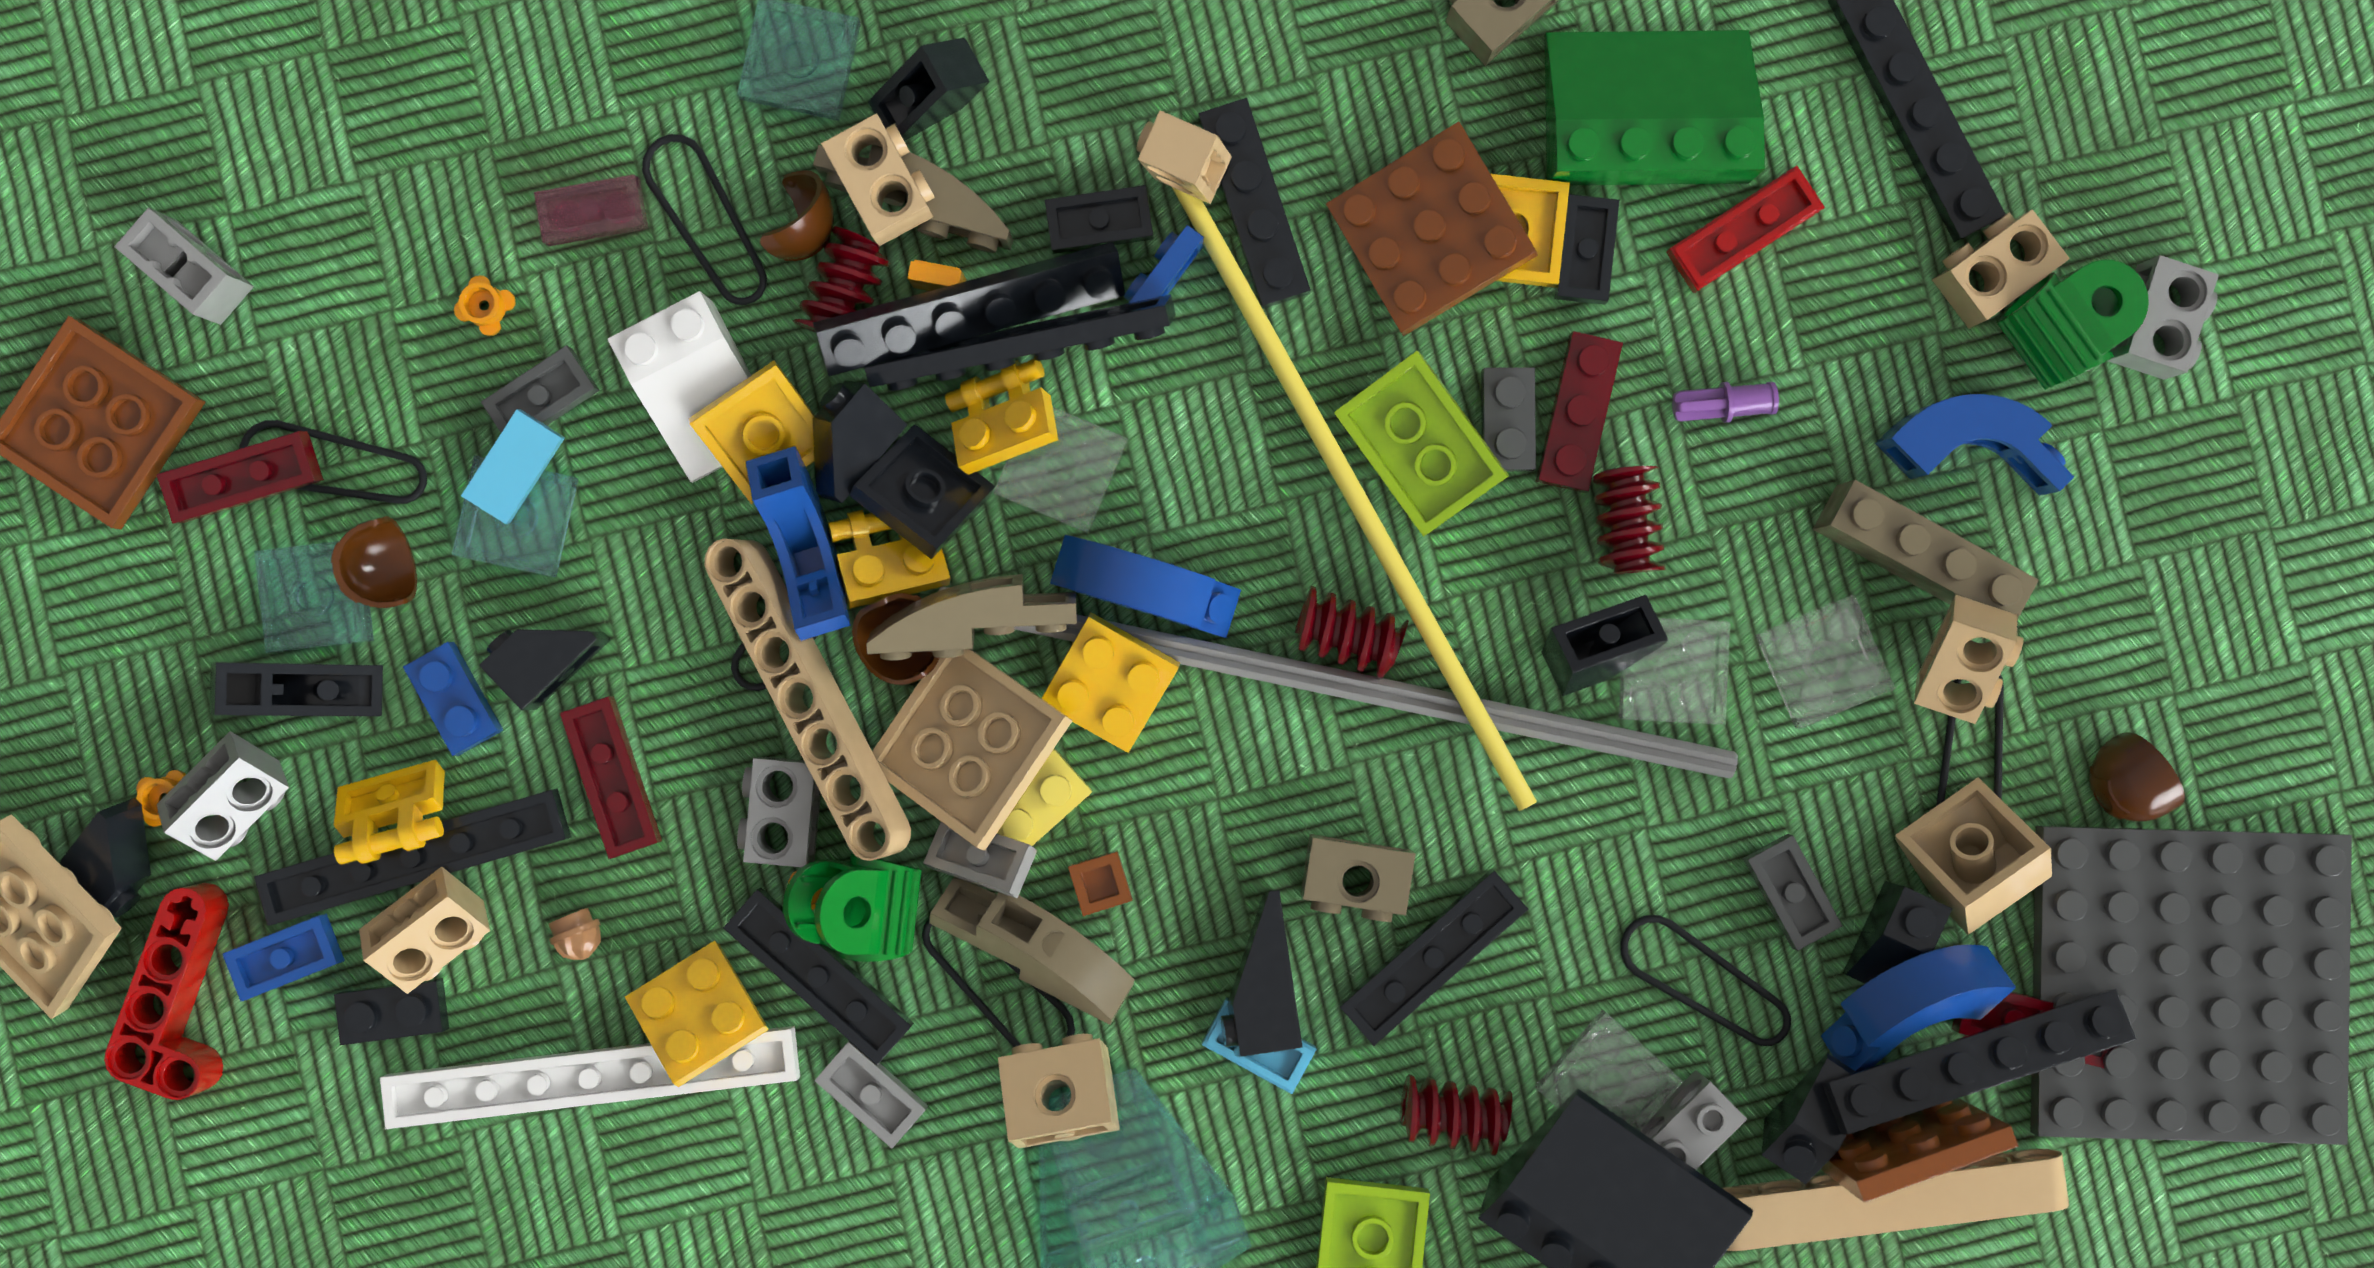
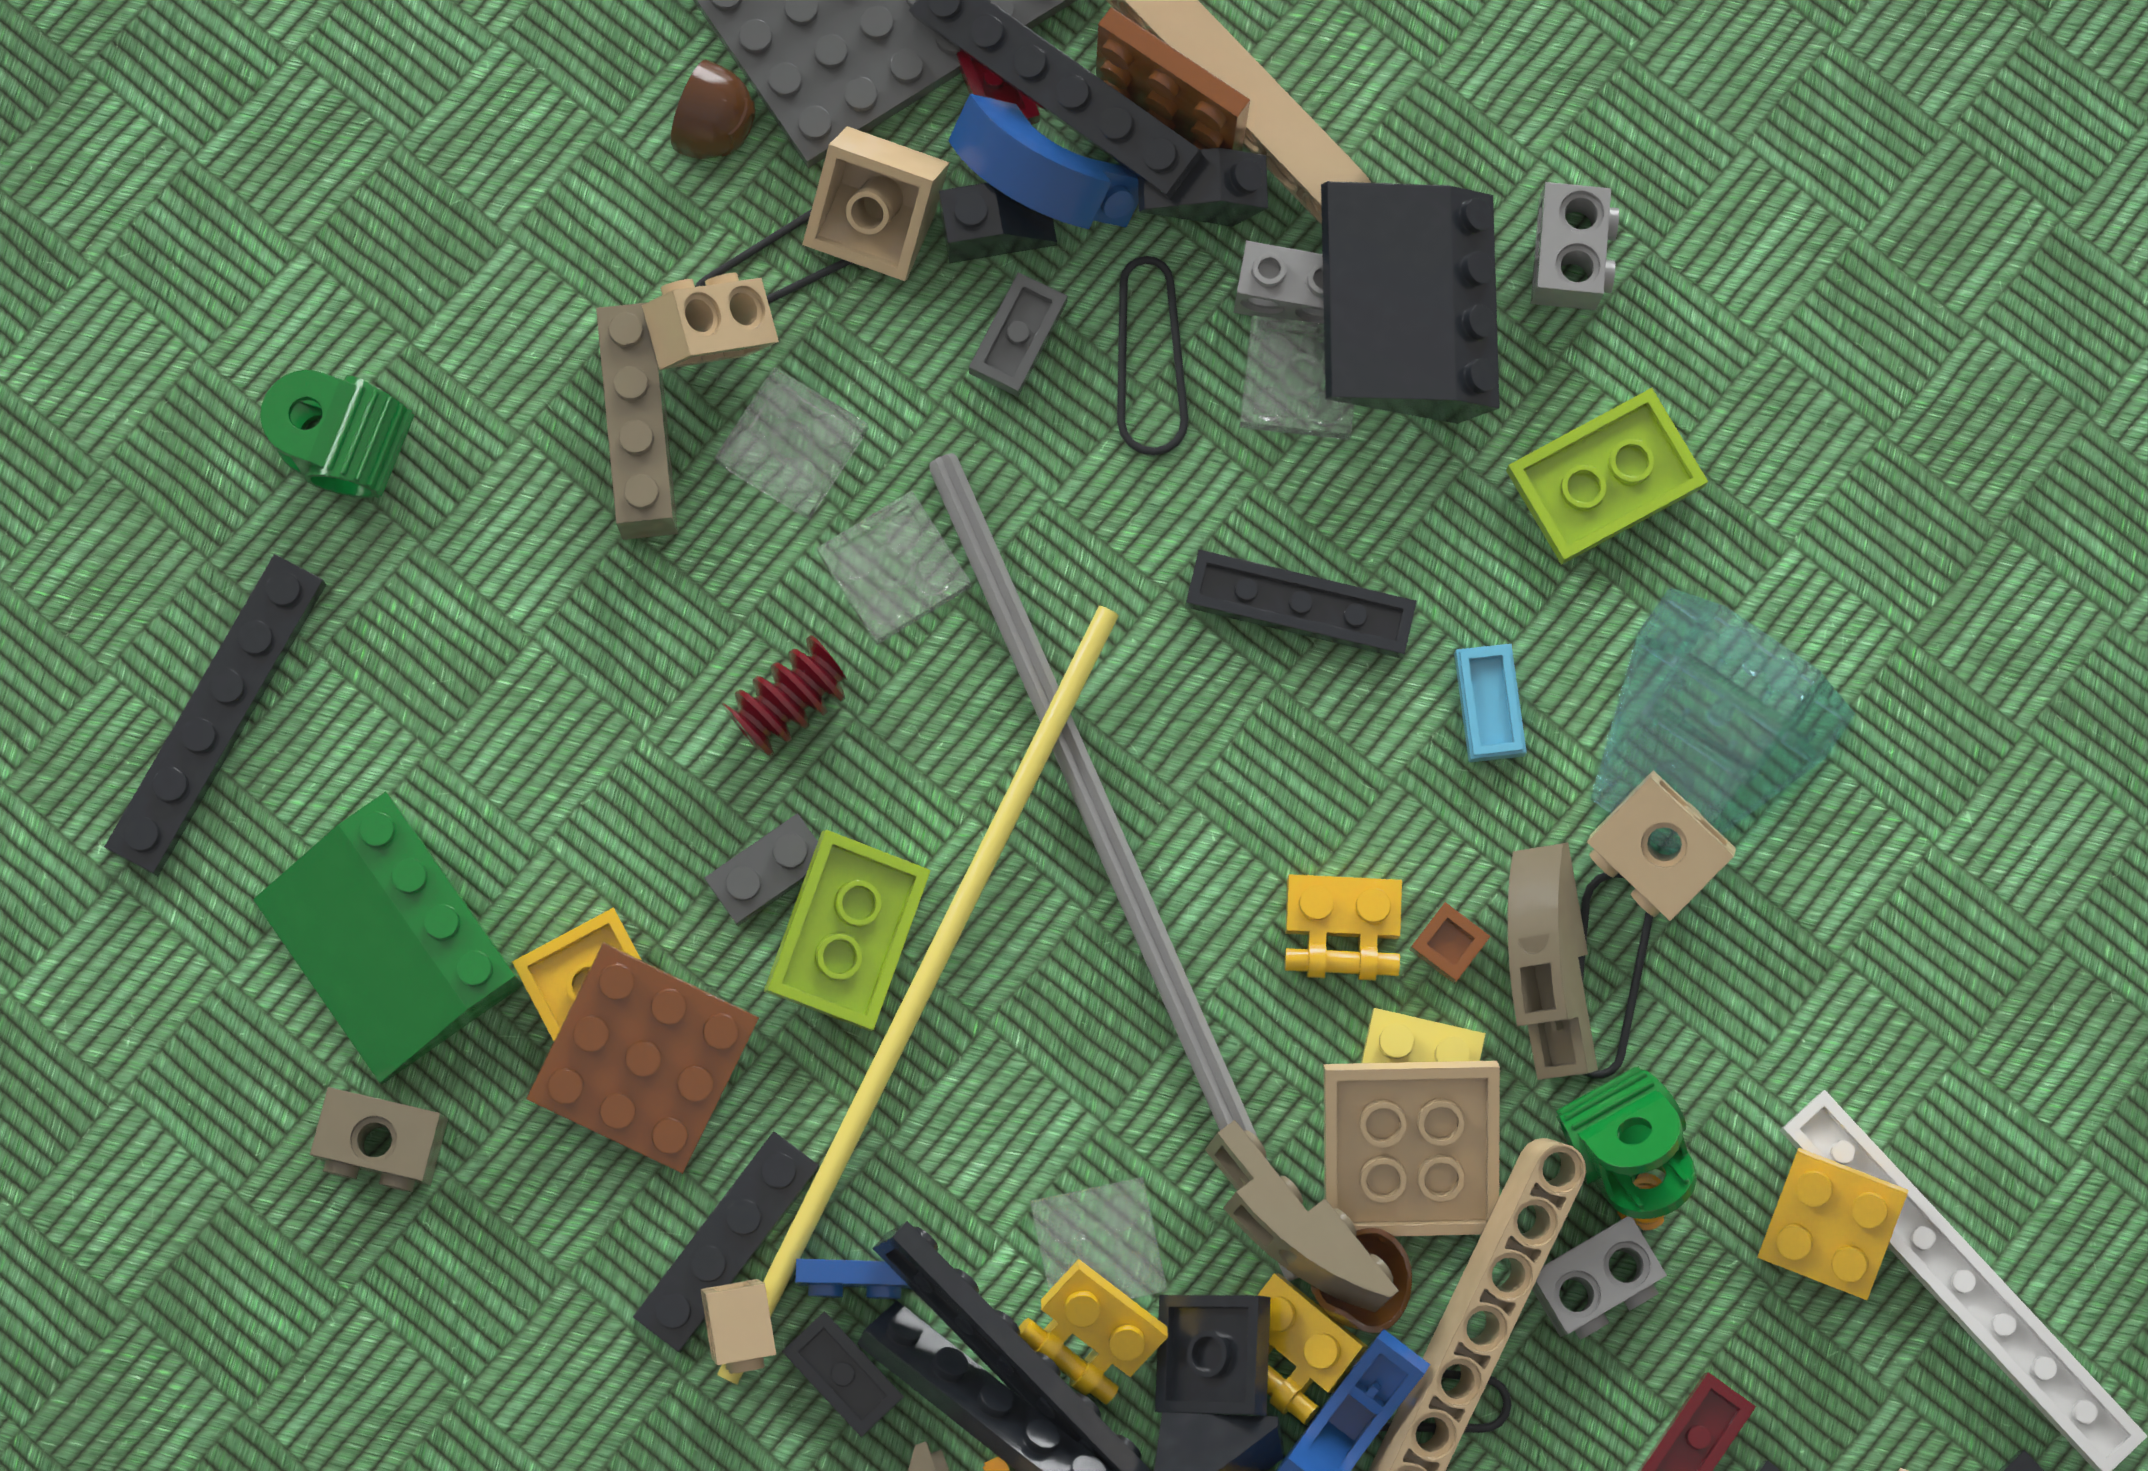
camera: 130 degrees left, 10 degrees down
medium nougat plate [548,908,601,960] -> none
black plate [723,888,914,1065] -> none
light grey plate [814,1041,928,1149] -> none
light grey plate [923,822,1037,898] -> none
yellow plate [1041,612,1180,753] -> none
blue arch [1050,535,1241,638] -> none
black slope [1221,890,1303,1057] -> none
dark red piece [1294,586,1409,679] -> none
dark tan brick [1300,834,1416,922] -> none
dark red piece [1400,1074,1513,1156] -> none
dark red plate [1536,331,1623,493] -> none
black slope [1541,595,1668,696] -> none
black plate [1554,194,1620,305] -> none
red tile [1666,165,1825,294] -> none
medium lavender axle [1672,382,1779,423] -> none
blue arch [1875,394,2074,496] -> none
tan brick [1932,209,2070,329] -> none
light grey brick [2108,255,2219,380] -> none
none -> yellow plate [1285,874,1402,981]

